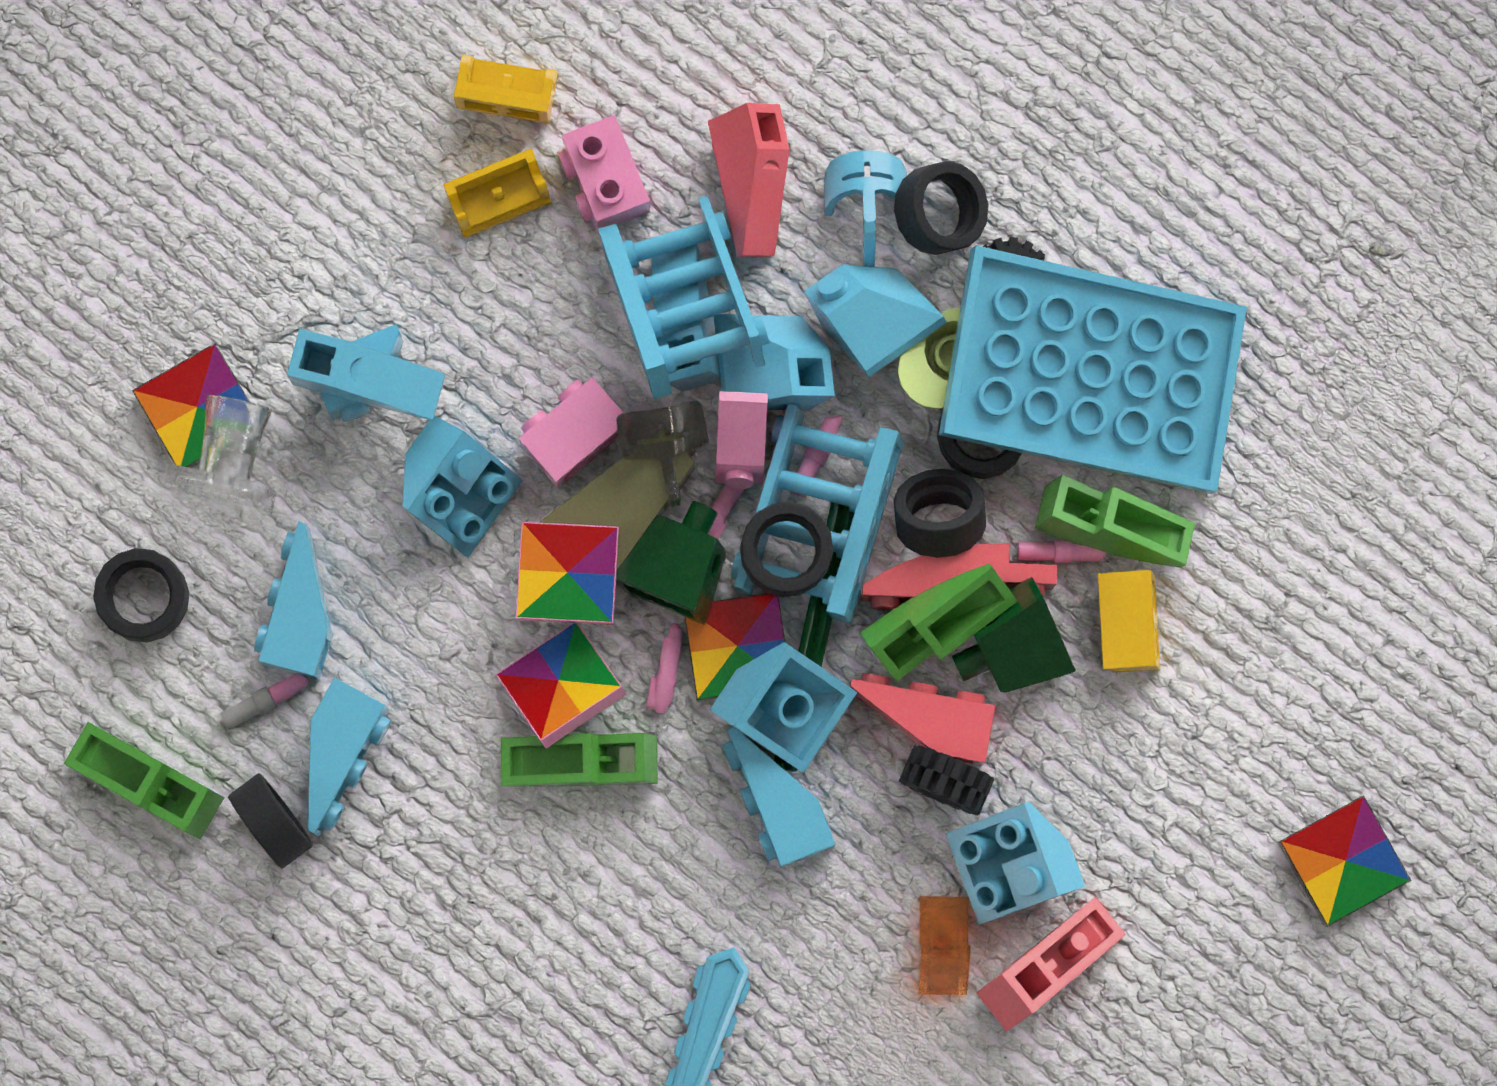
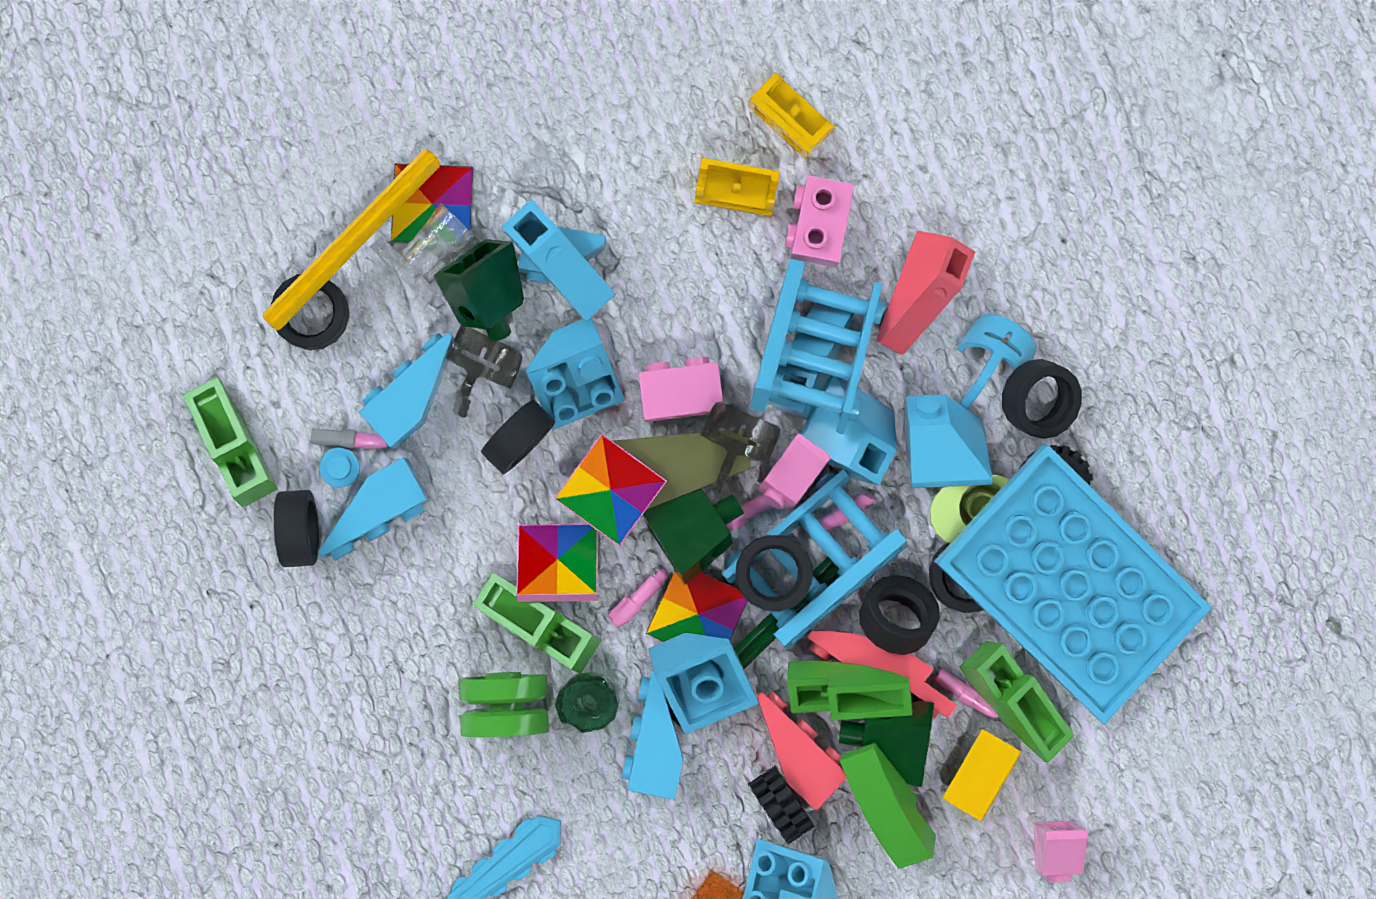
camera: 35 degrees right, 5 degrees up
none -> yellow axle [262,149,440,330]
none -> medium azure plate [319,448,360,488]
none -> dark green torso [434,239,524,341]
none -> clear smoke helmet [445,325,522,418]
none -> bright green wheel [458,672,549,738]
none -> black tyre [481,400,555,474]
none -> clear green hair [555,672,620,733]
none -> bright green slope [840,743,936,869]
none -> bright pink slope [1033,821,1088,882]

